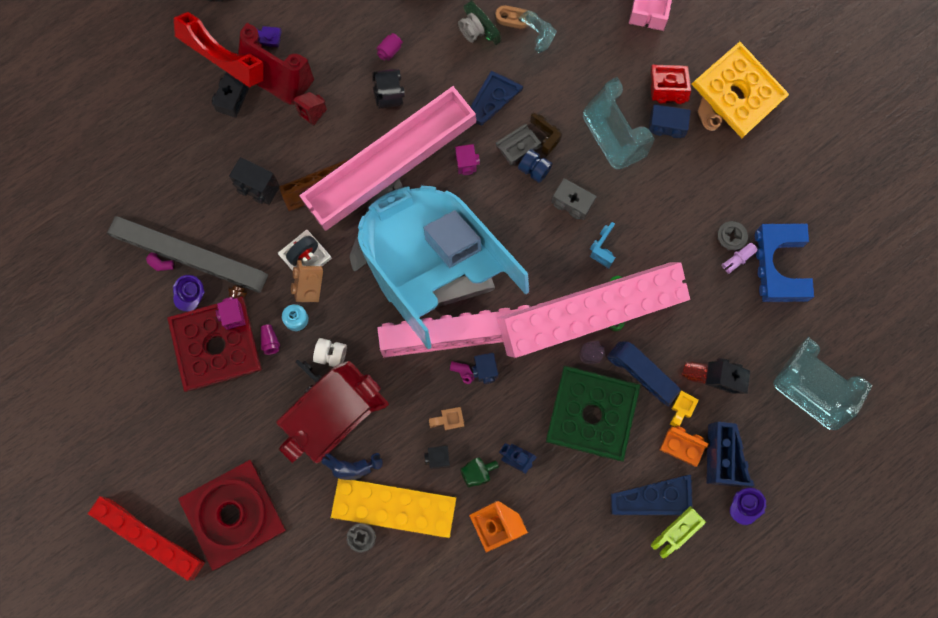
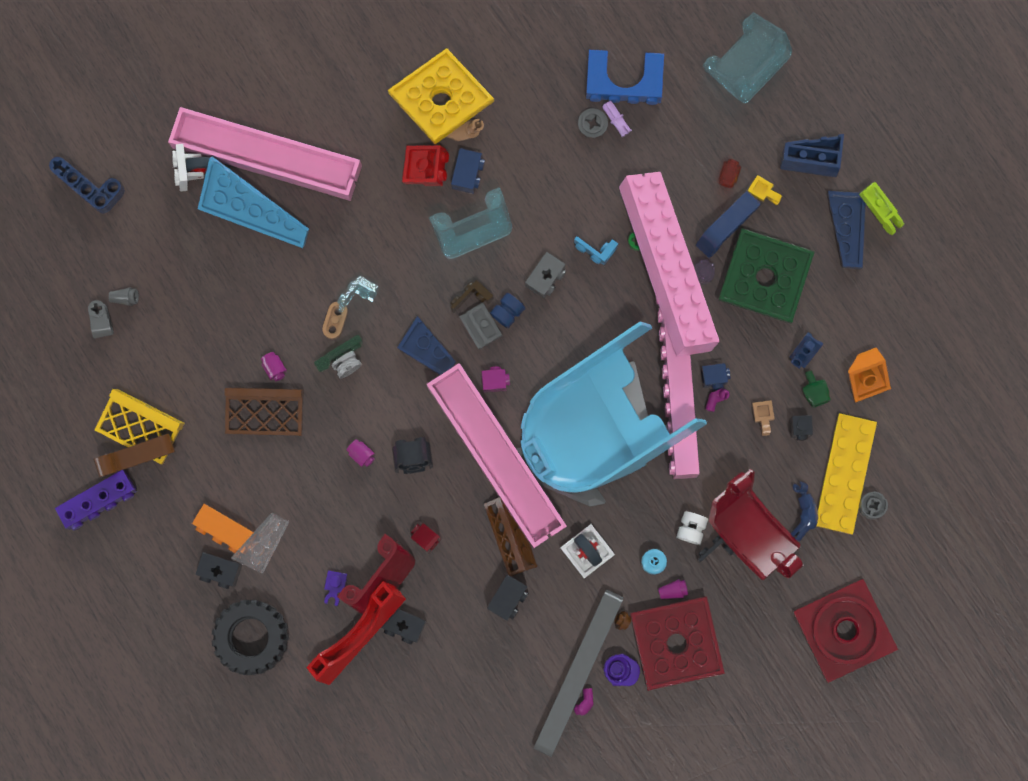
camera: 80 degrees left, 5 degrees up
red arch [88,496,205,581] -> none
magenta brick [216,297,246,330] -> none
medium nougat bracket [291,260,323,302] -> none
sand blue brick [423,210,481,268] -> none
orange bracket [659,426,708,467] -> none
black brick [705,358,750,394] -> none
dark purple hat [730,487,766,525] -> none

